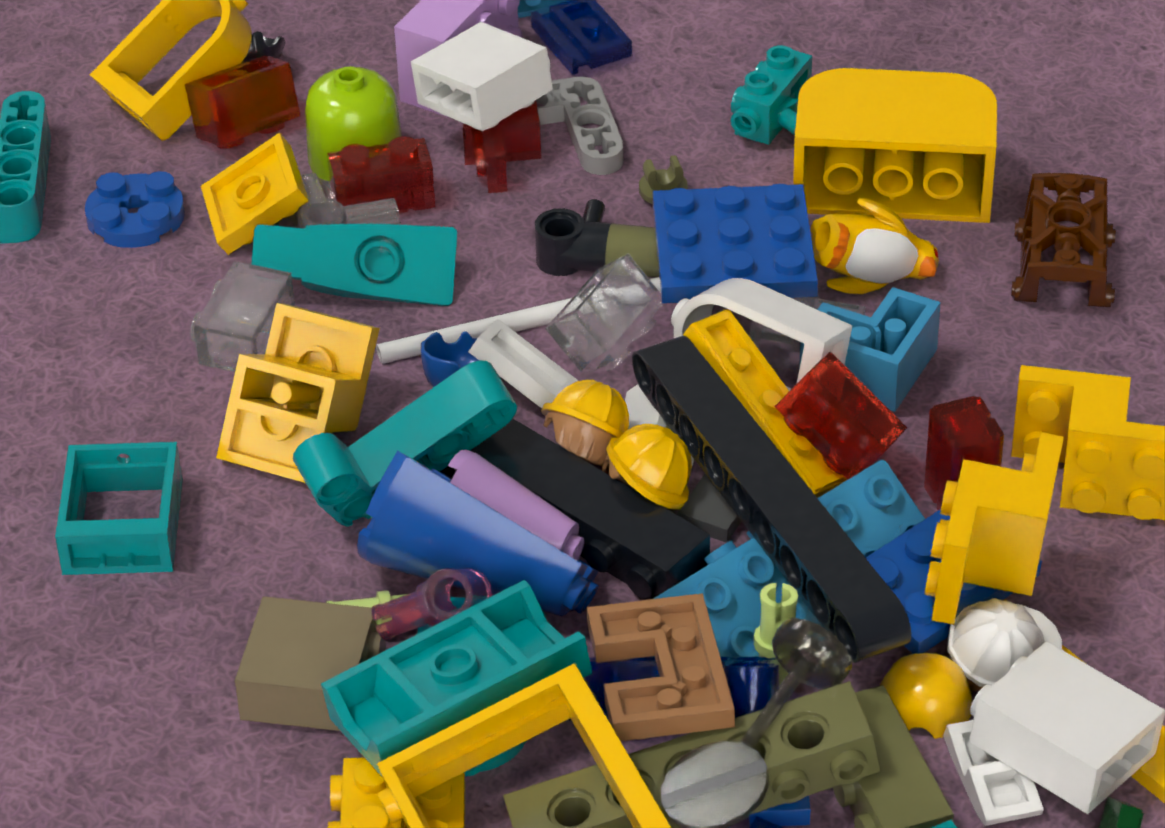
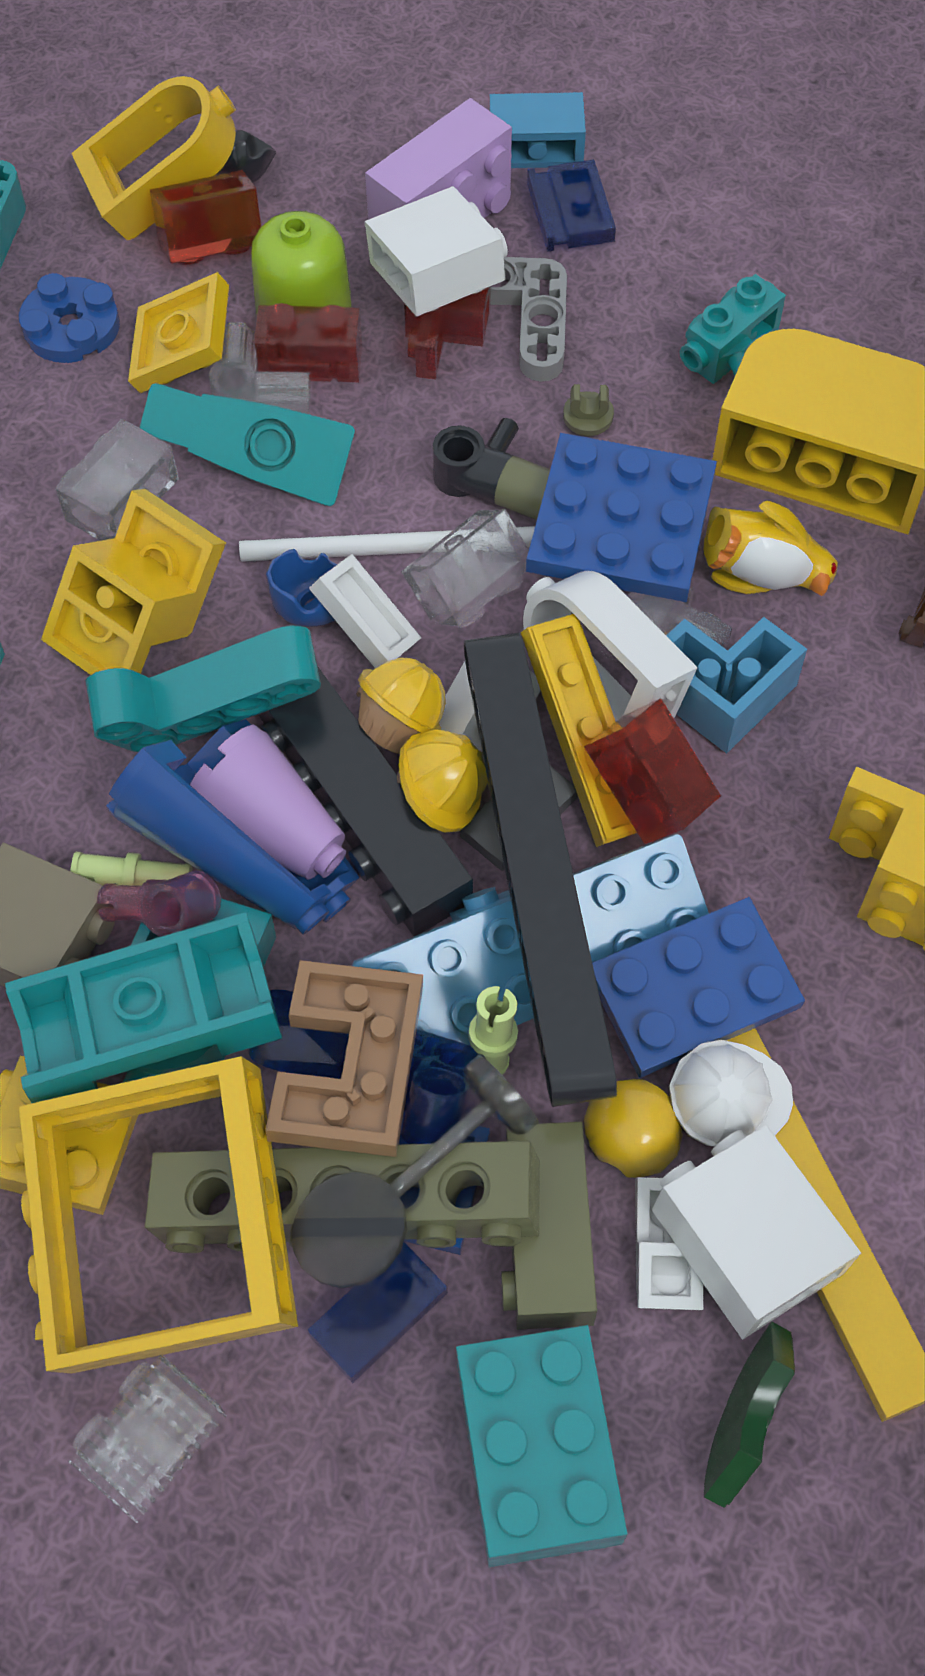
camera: 15 degrees right, 20 degrees up
clear red brick [924,396,1004,510] -> none
yellow bracket [924,432,1064,625] -> none

